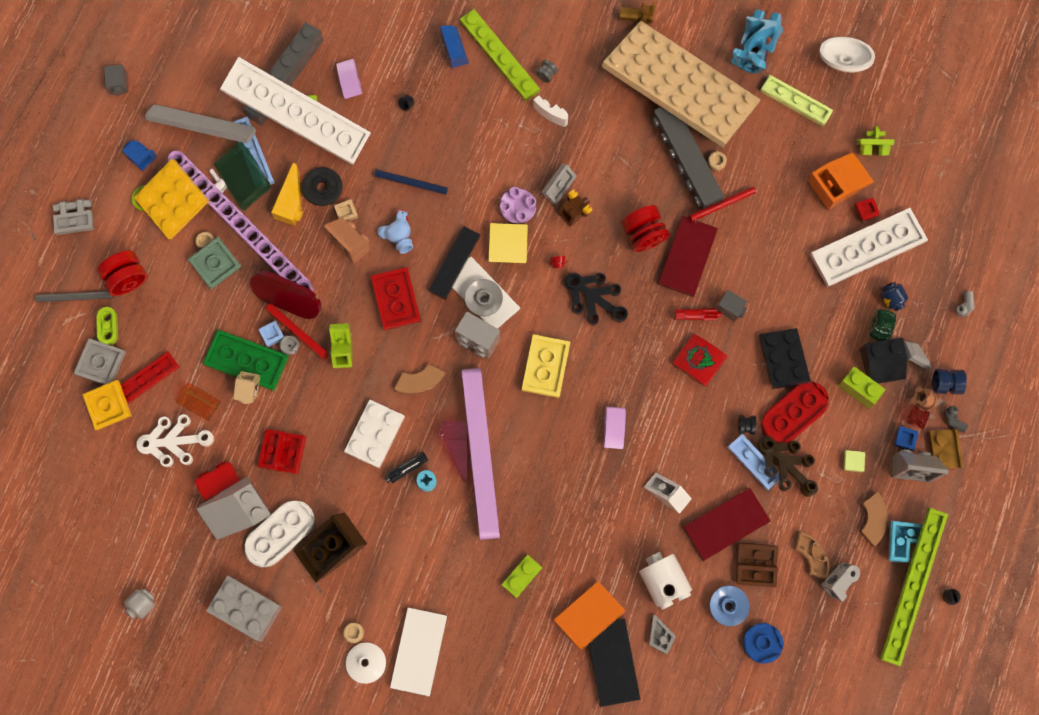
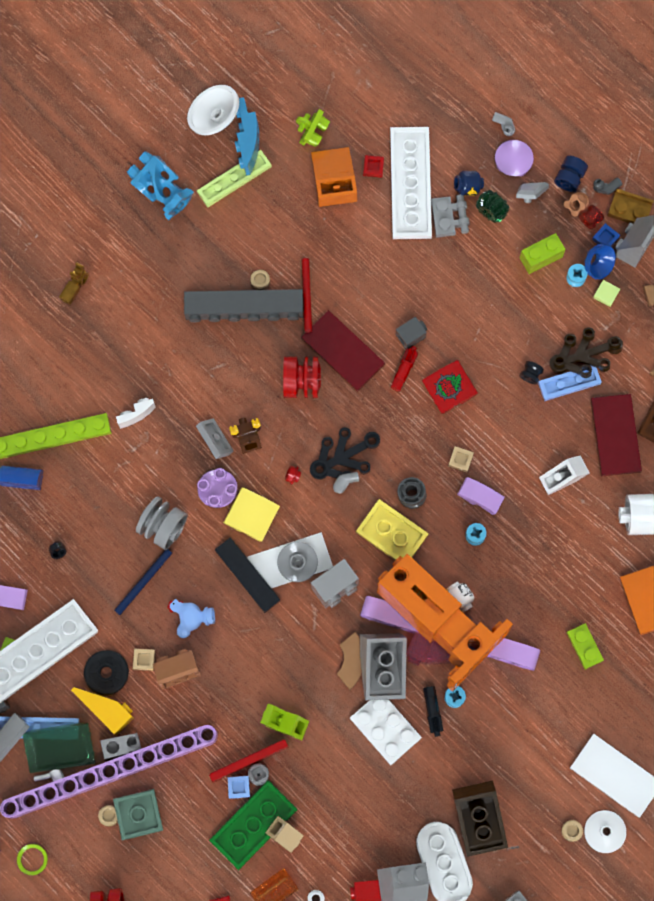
camera: 60 degrees left, 0 degrees up
yellow plate [134,159,210,239] -> none
dark red tile [250,271,322,319] -> none
red slope [257,429,307,475] -> none
red plate [371,267,421,331] -> none
dark grey wheel [535,59,558,83] -> none
tan plate [601,21,760,148] -> none
black plate [759,328,811,389] -> none
red tile [761,382,829,443] -> none
black slope [860,337,907,384] -> none
none -> light grey leg [100,733,142,761]
none -> light grey wheel [136,496,188,550]
none -> dark azure slope [234,97,260,176]
none -> light grey arm [333,472,359,494]
none -> light grey slope [360,633,407,700]
none -> orange brick [377,554,513,692]
none -> dark grey wheel [397,477,427,509]
none -> light grey plate [431,195,470,238]
none -> white head [446,582,474,613]
none -> tan tile [448,446,474,472]
none -> medium azure wheel [465,523,487,546]
none -> lavender dish [495,140,534,177]
none -> medium azure wheel [566,264,588,287]
none -> blue piece [584,244,616,280]

